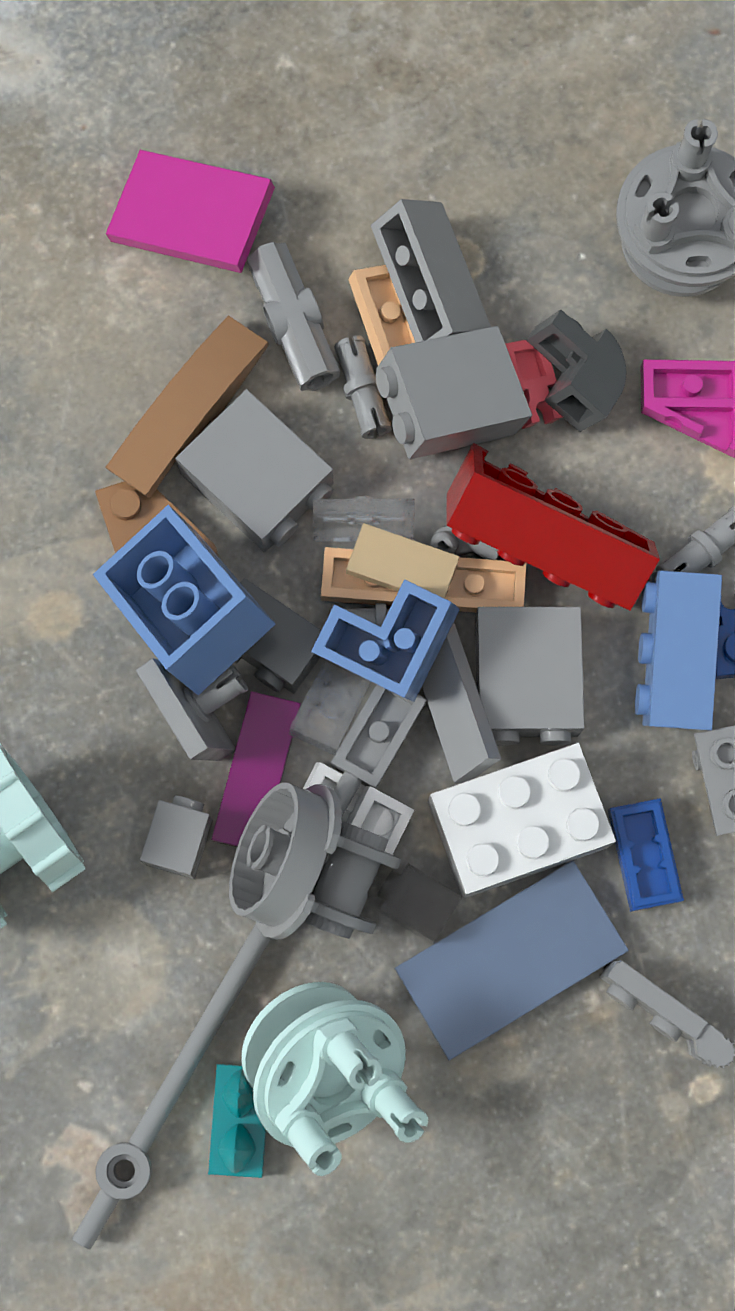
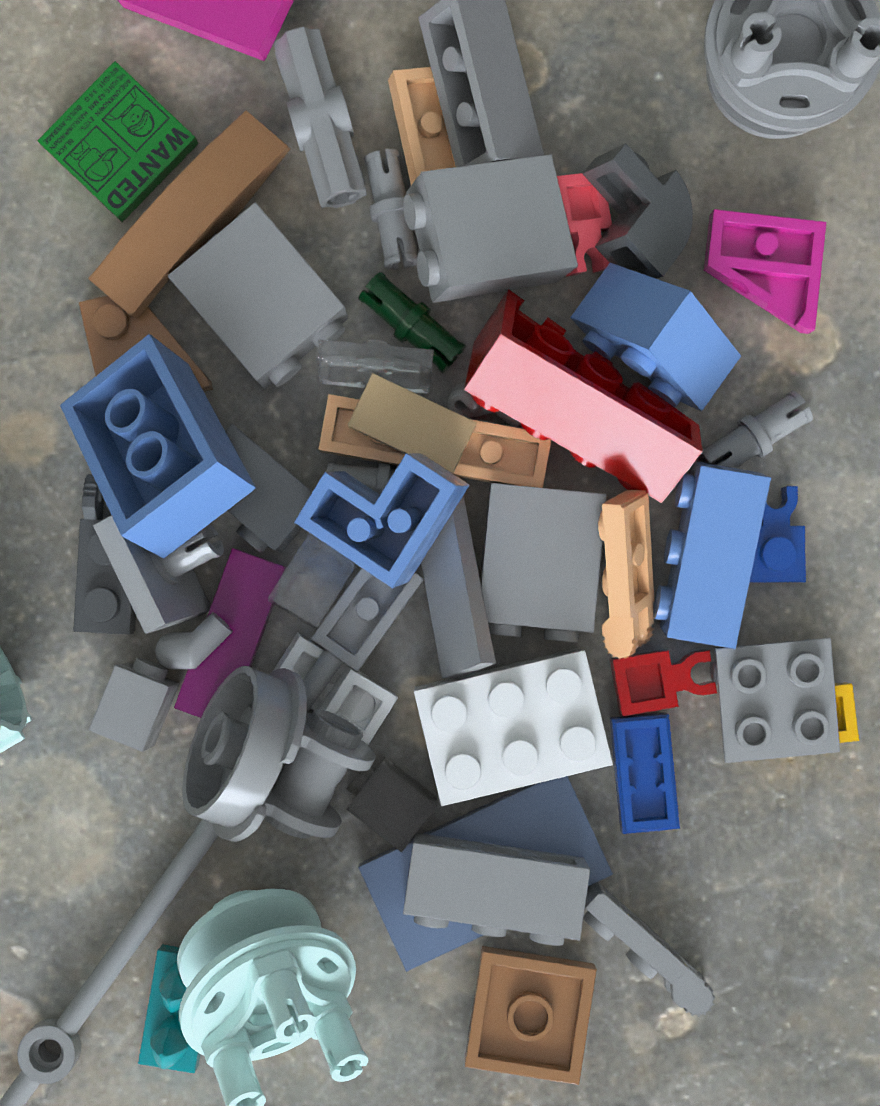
camera: 10 degrees right, 10 degrees up
none -> green tile [37,61,199,223]
none -> dark grey hinge [73,474,136,635]
none -> light grey arm [155,612,233,669]
none -> dark green pin [358,272,466,373]
none -> light grey brick [403,833,590,946]
none -> medium nougat plate [464,946,597,1085]
none -> medium blue brick [570,263,741,411]
none -> light nougat hinge [598,490,655,660]
none -> red plate [610,649,717,716]

